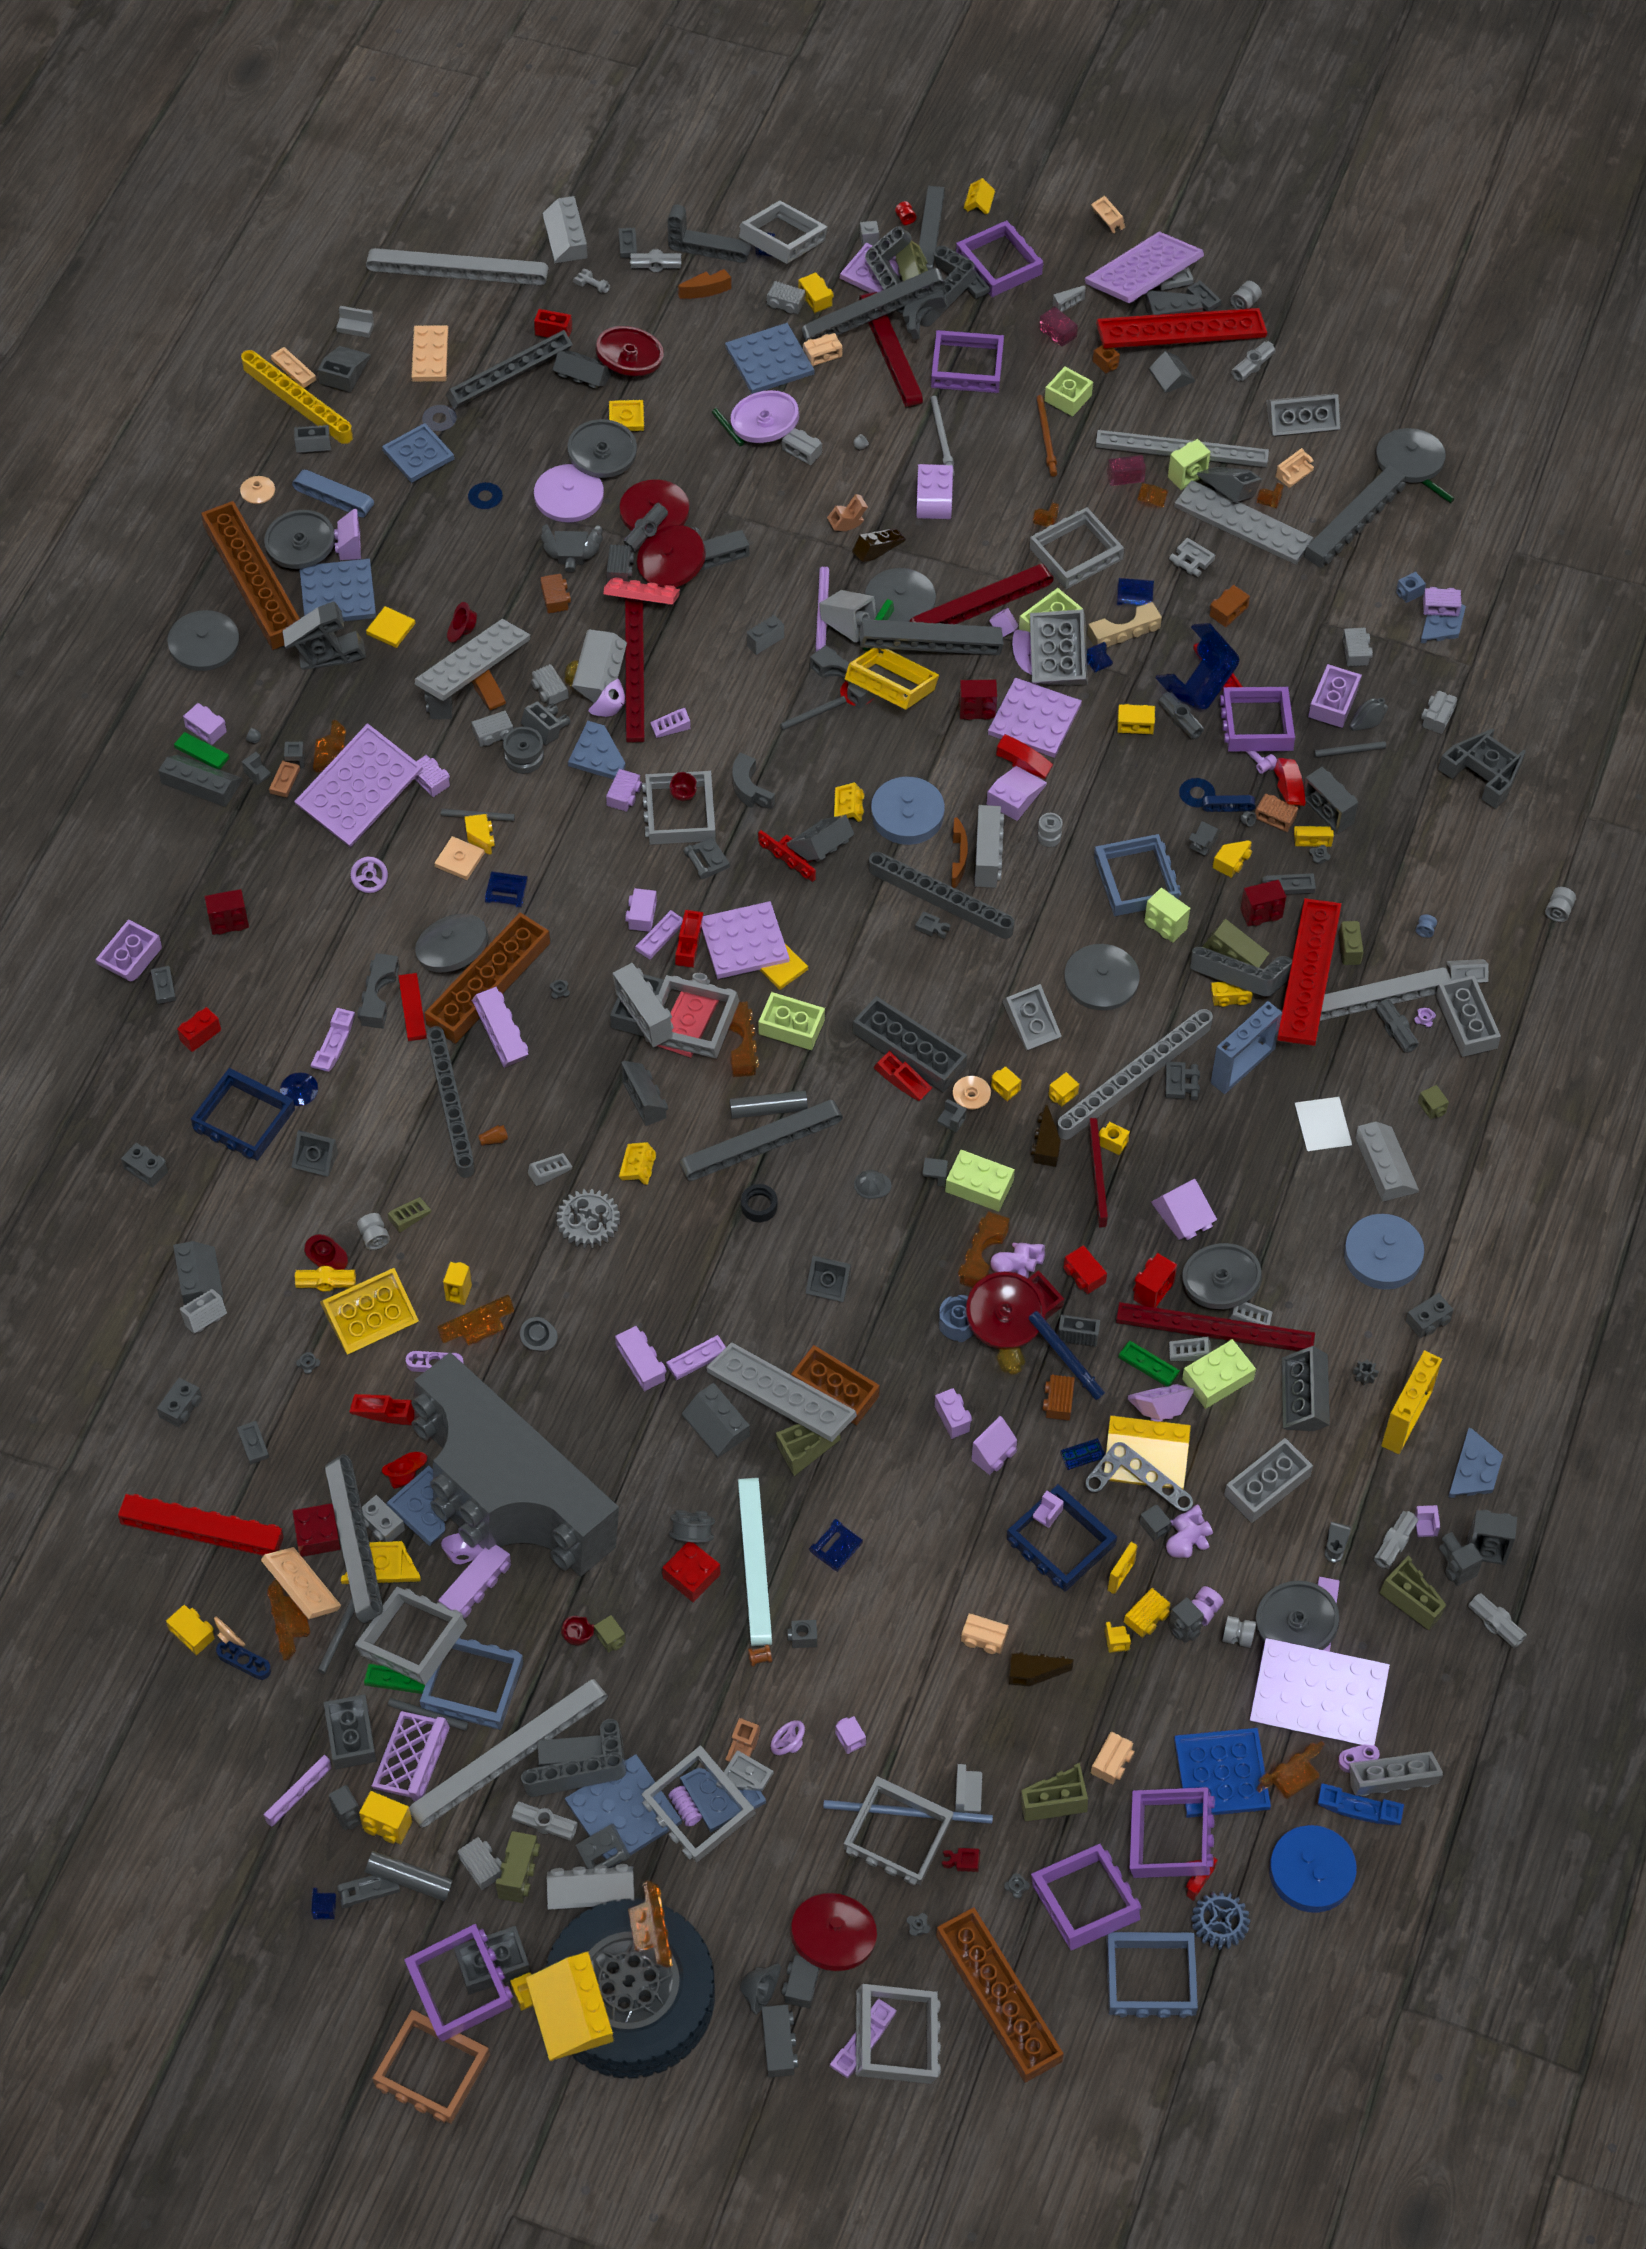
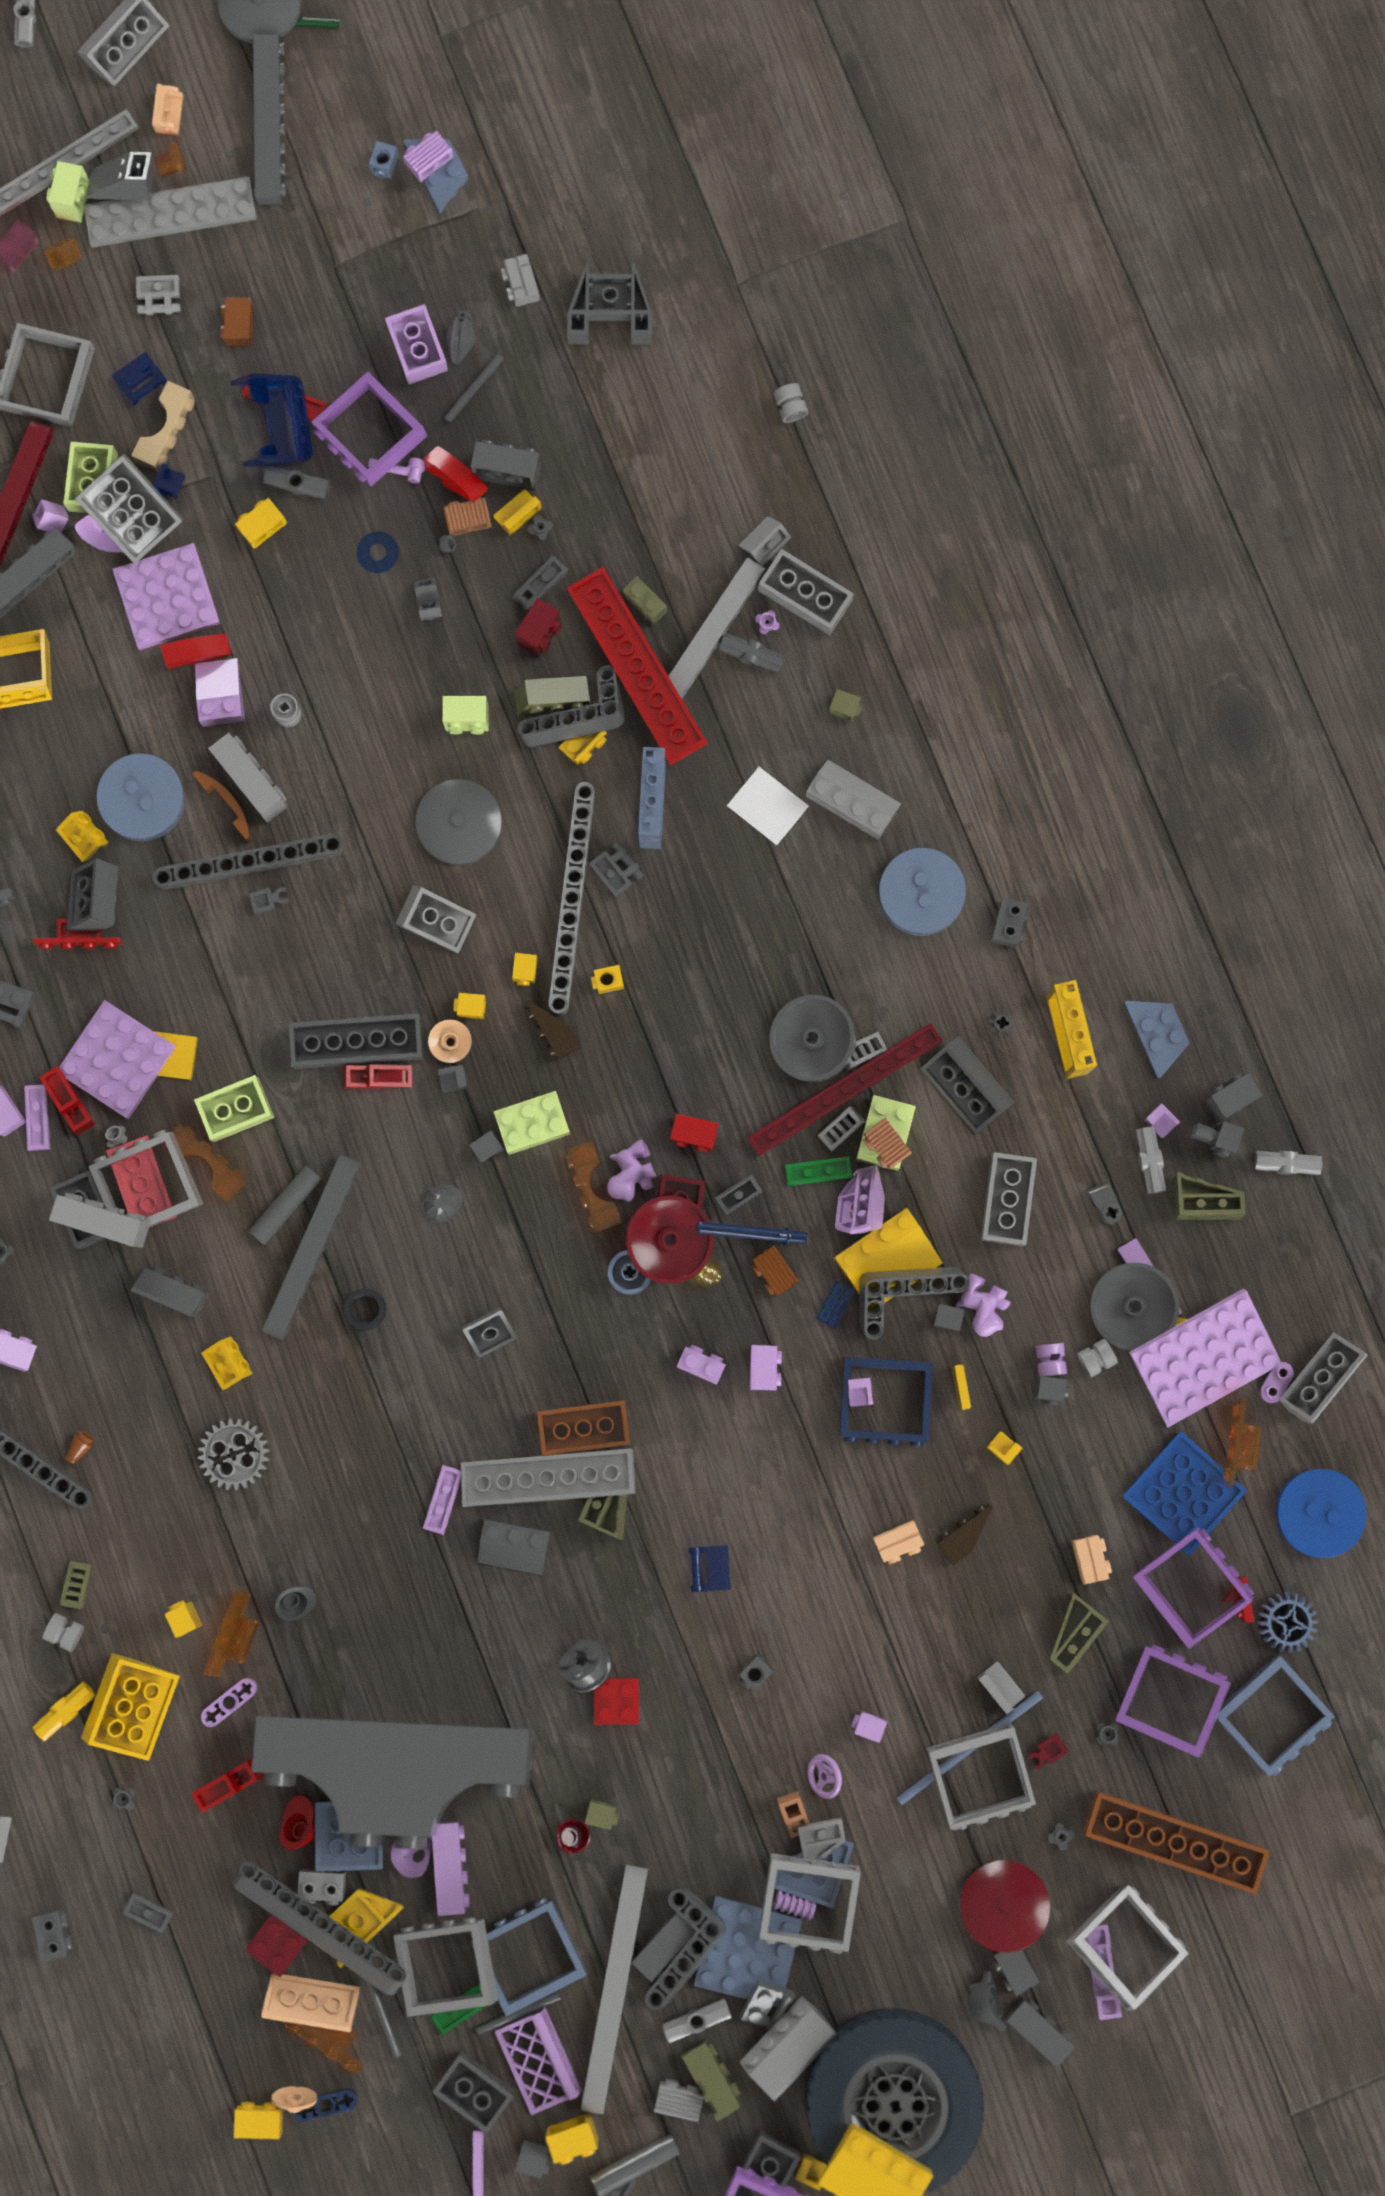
camera: 40 degrees left, 25 degrees up
red brick [118,1494,284,1556] -> none
dark red piece [304,1234,348,1270] -> none
light grey slope [528,1153,572,1186] -> none
lavender brick [615,1326,666,1391] -> none
clear orange bracket [628,1880,672,1968] -> none
light aqua beam [738,1478,772,1646] -> none
dark orange bush [748,1644,772,1667] -> none
dark red brick [959,679,997,720] -> none
dark red tile [1088,1118,1108,1228] -> none
sand blue window [1094,834,1181,916] -> none
yellow brick [1124,1588,1171,1638] -> none
red brick [1133,1253,1177,1308] -> none
lavender slope [1151,1179,1217,1240] -> none
dark blue beam [1202,795,1256,812] -> none
yellow slope [1213,840,1252,878] -> none
blue slope [1318,1783,1404,1825] -> none
light grey brick [1342,628,1373,666] -> none
sand blue wheel [1415,915,1437,938] -> none
none -> nougat brick [863,1118,912,1170]

